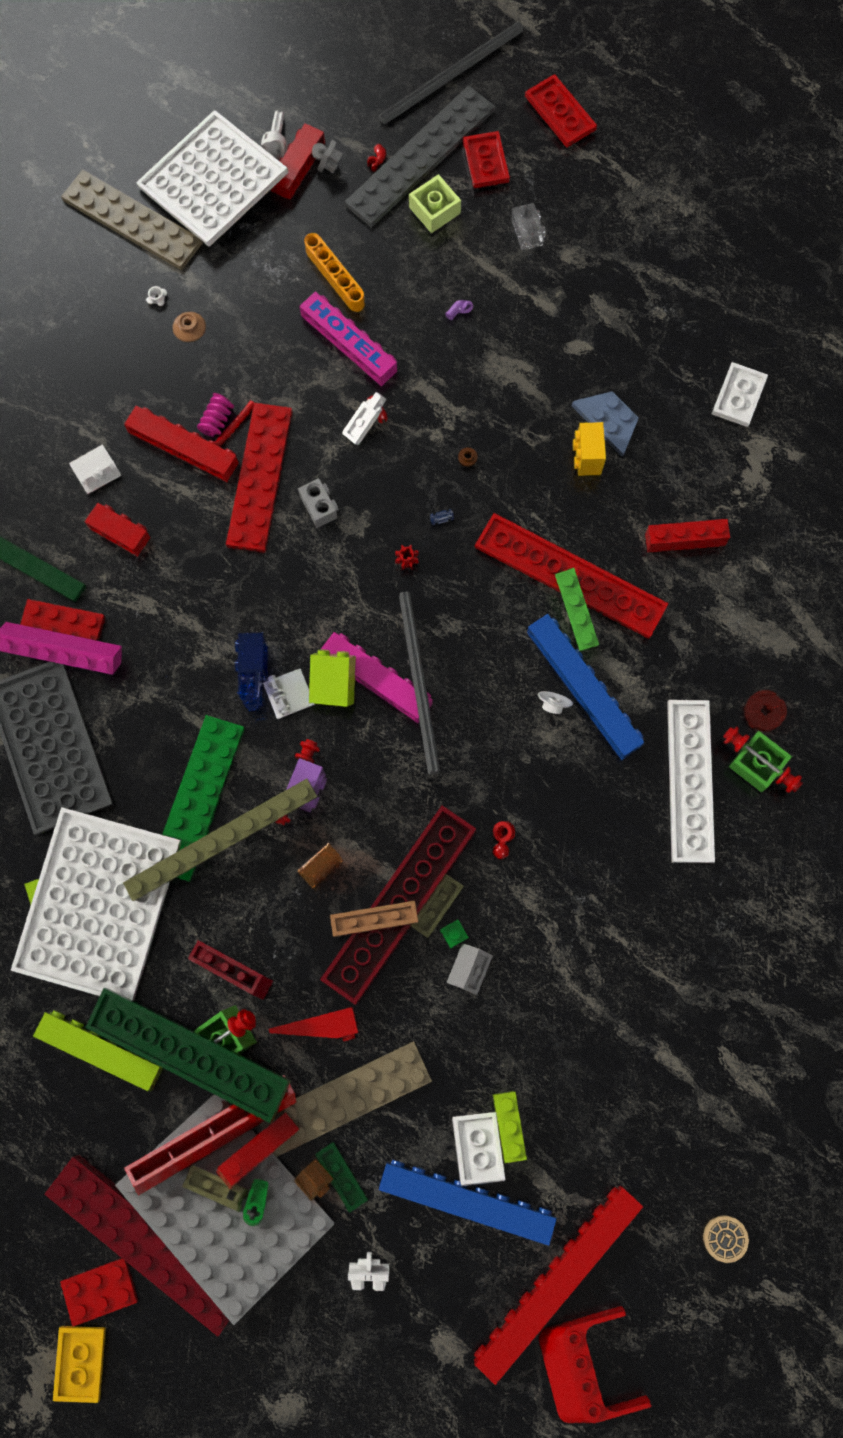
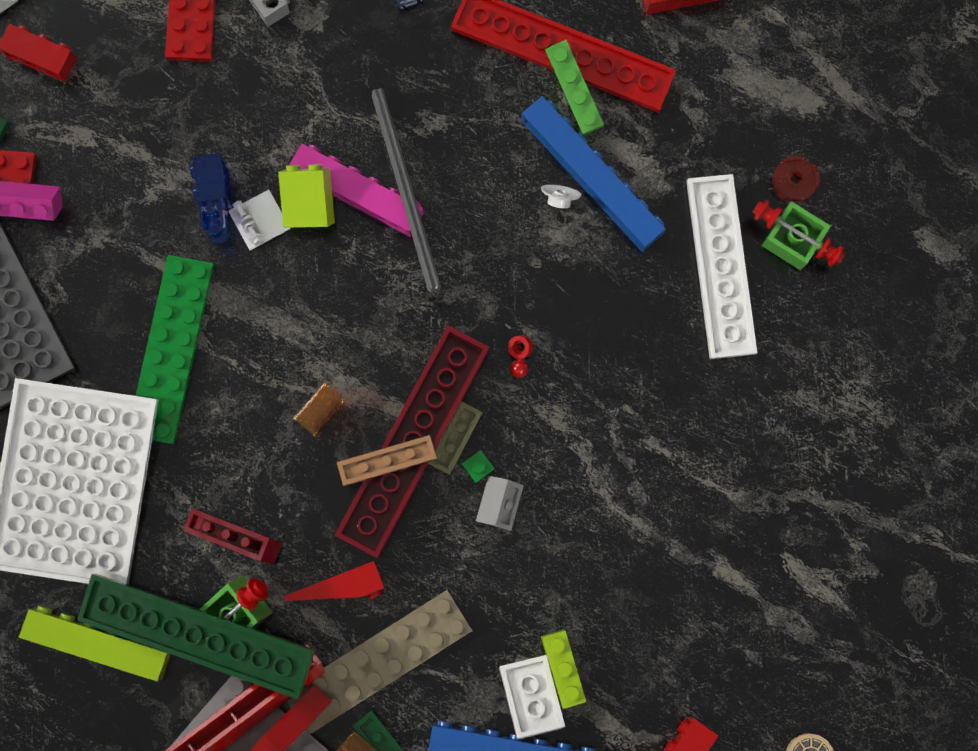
camera: 15 degrees left, 5 degrees up
olive plate [123,778,318,901] -> none
medium lavender brick [275,739,327,826] -> none
red gear [395,545,419,570] -> none

